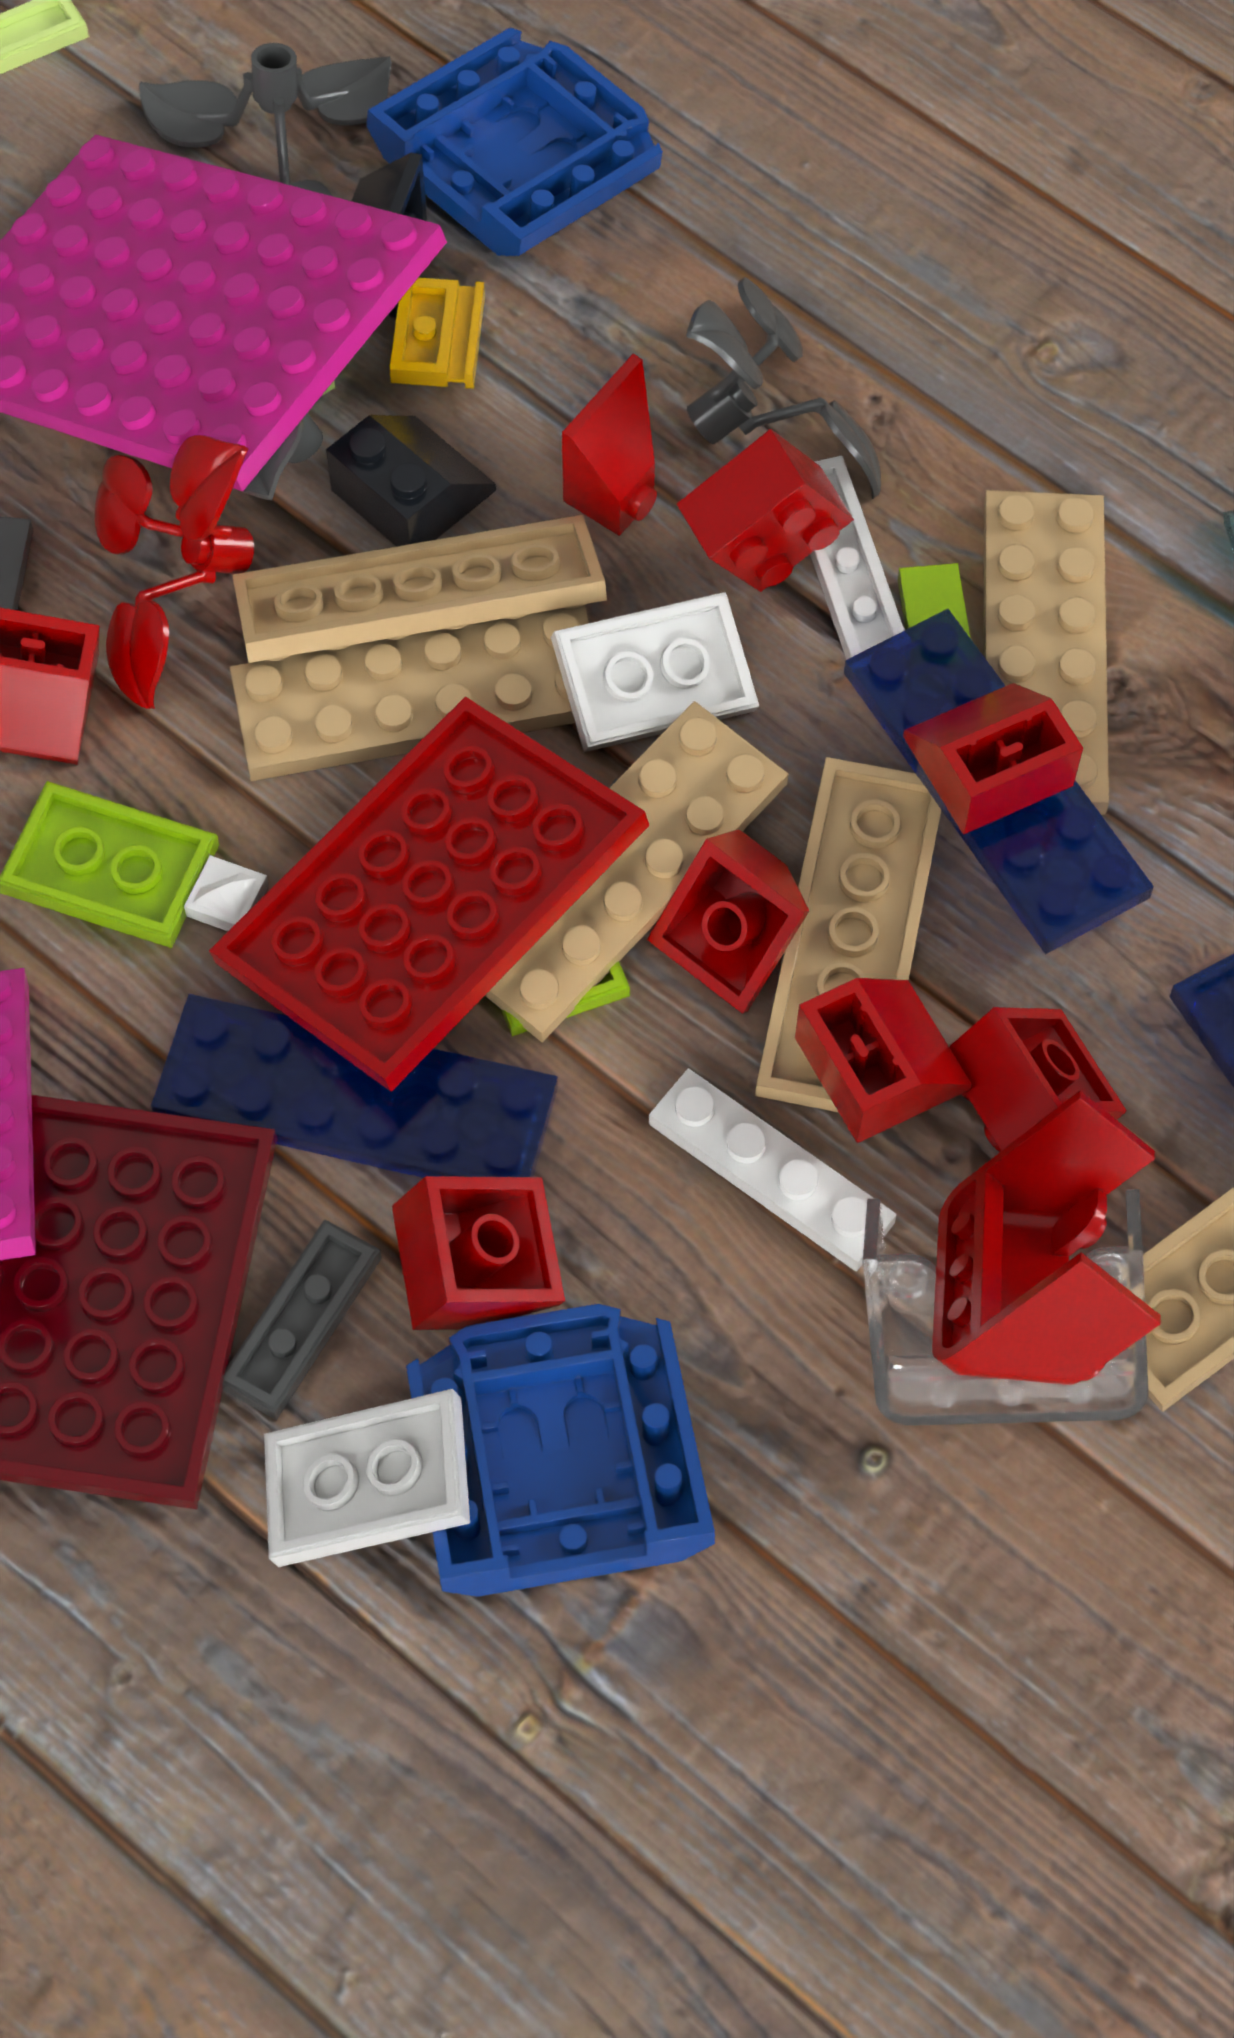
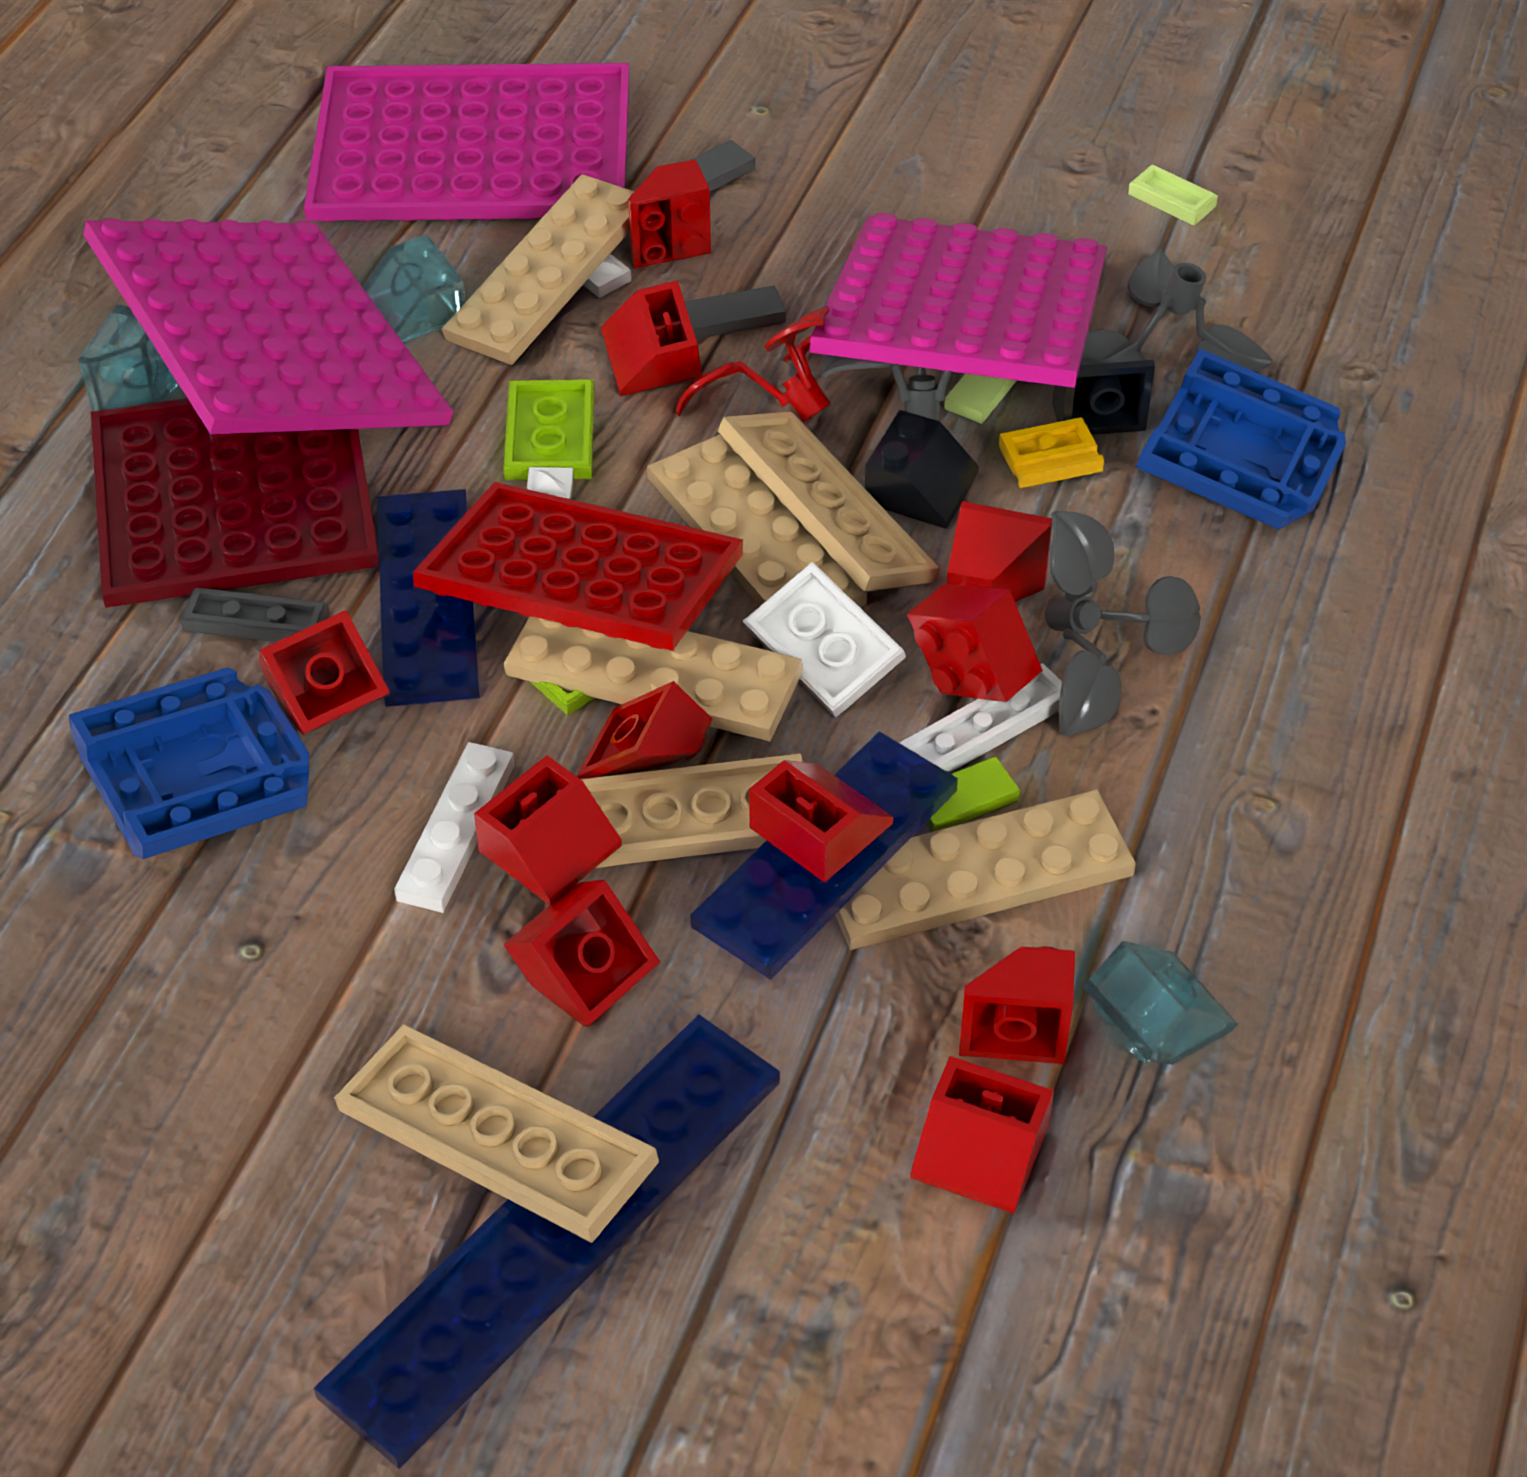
camera: 70 degrees right, 15 degrees down
white tile [264,1389,470,1567] -> none
clear windscreen [863,1189,1148,1425] -> none
red windscreen [932,1090,1161,1385] -> none

